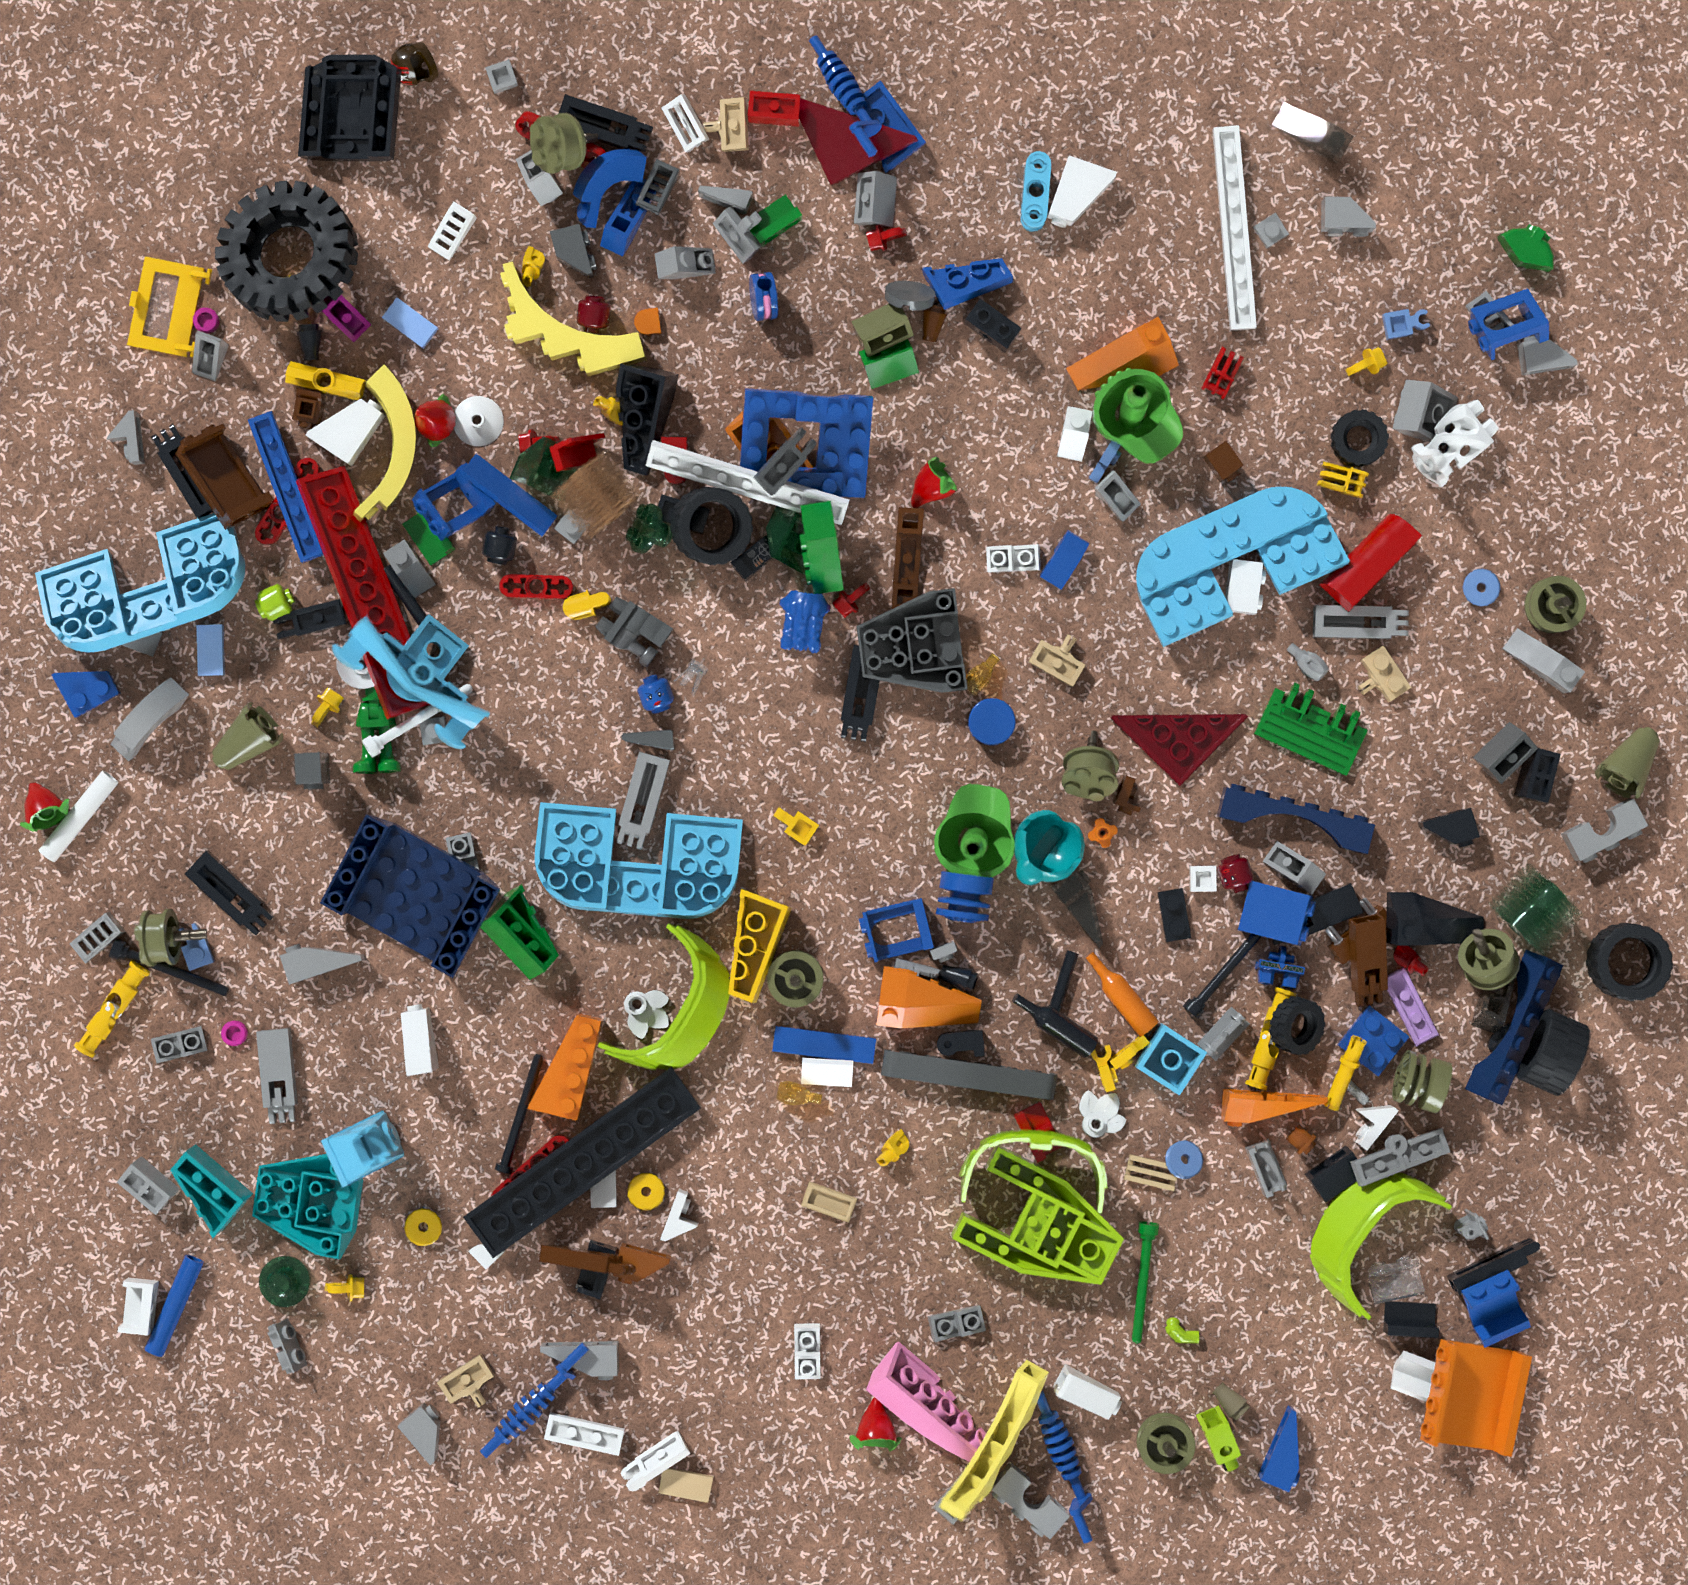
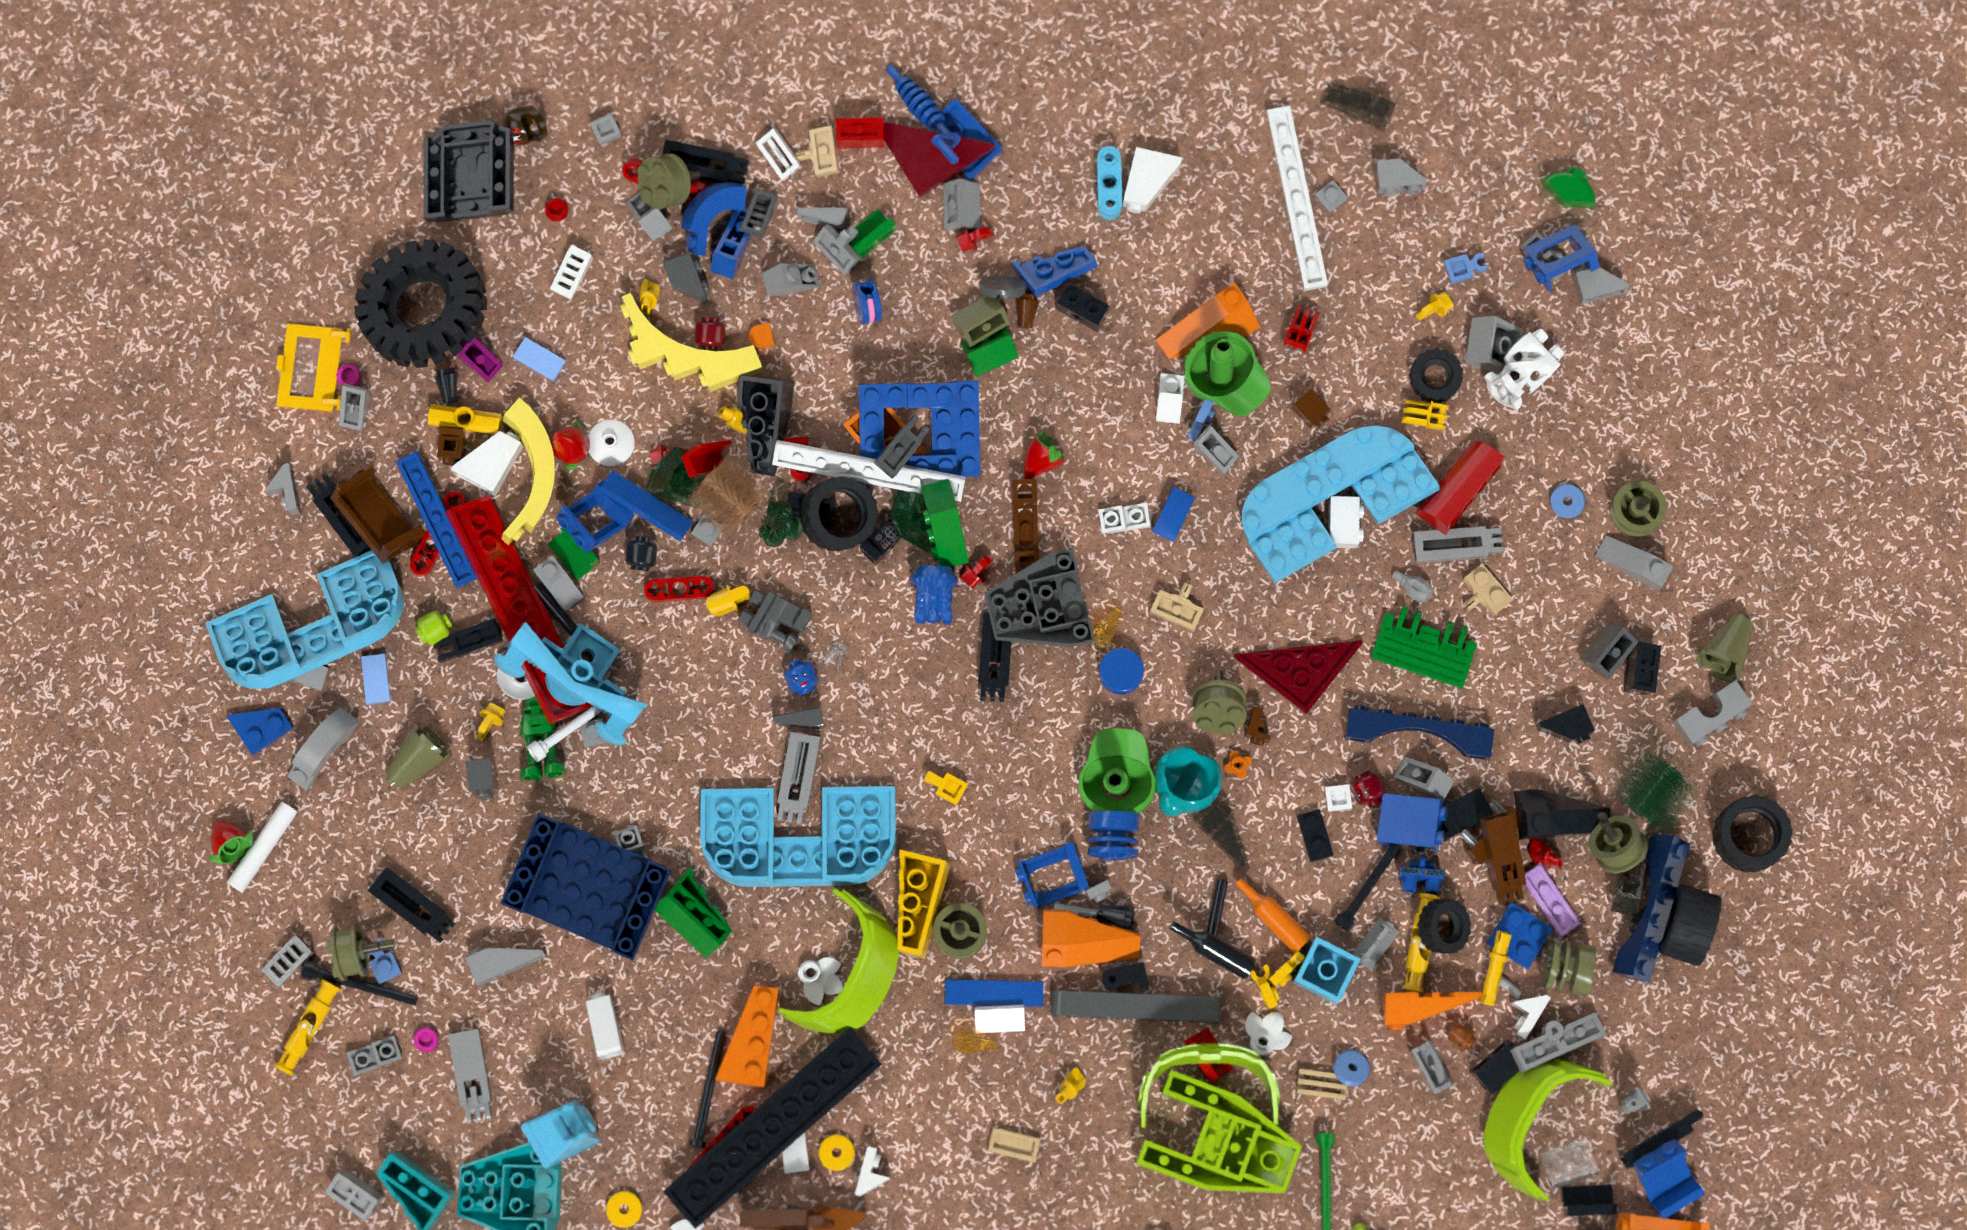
camera: 10 degrees left, 10 degrees down
none -> red plate [545,198,569,222]

